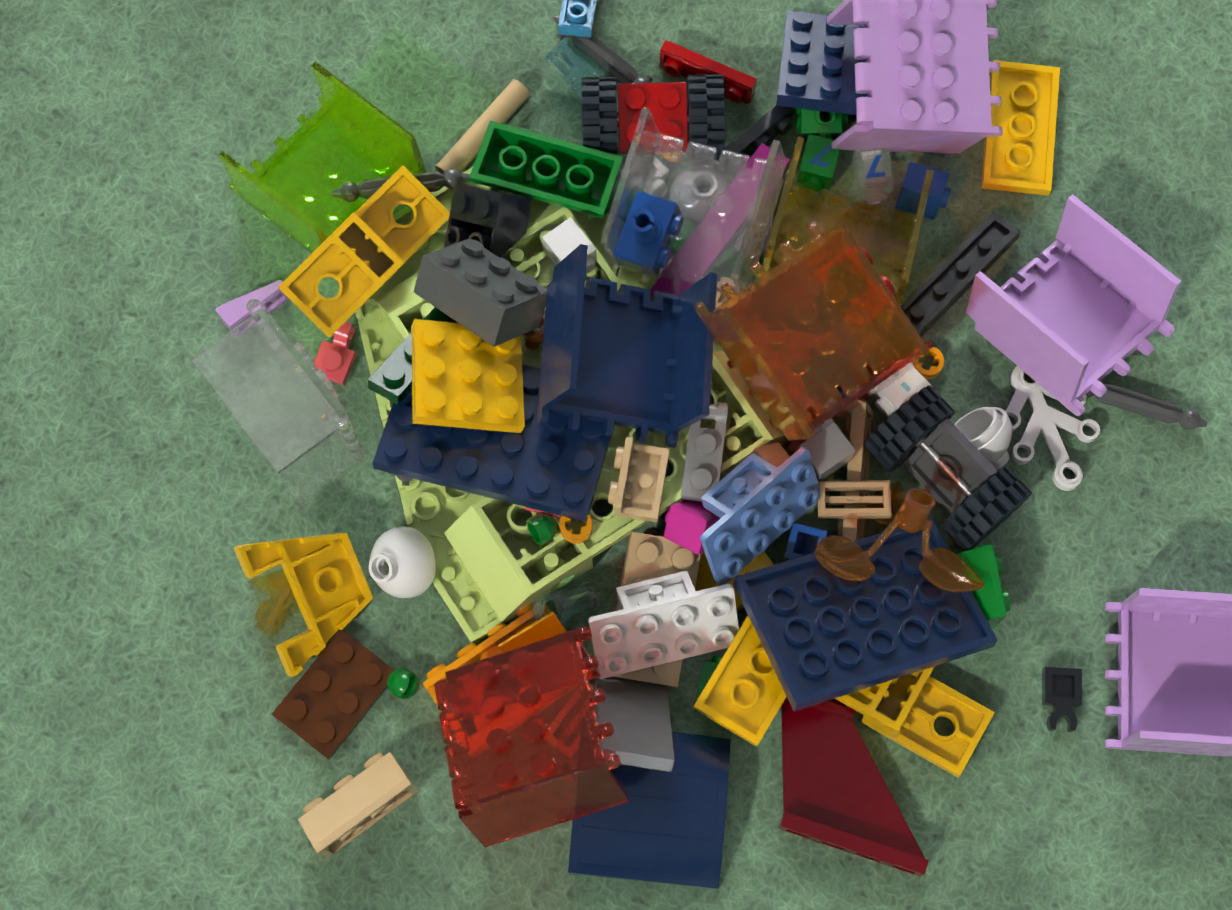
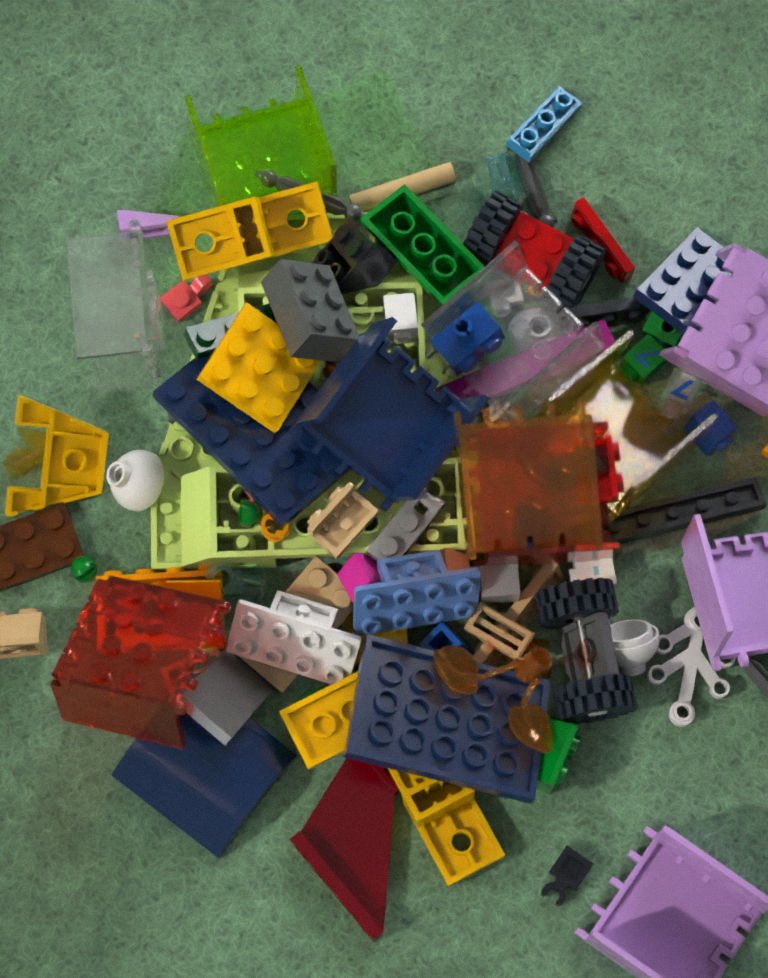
camera: 30 degrees right, 0 degrees up
light orange bush [911,346,945,380] -> none

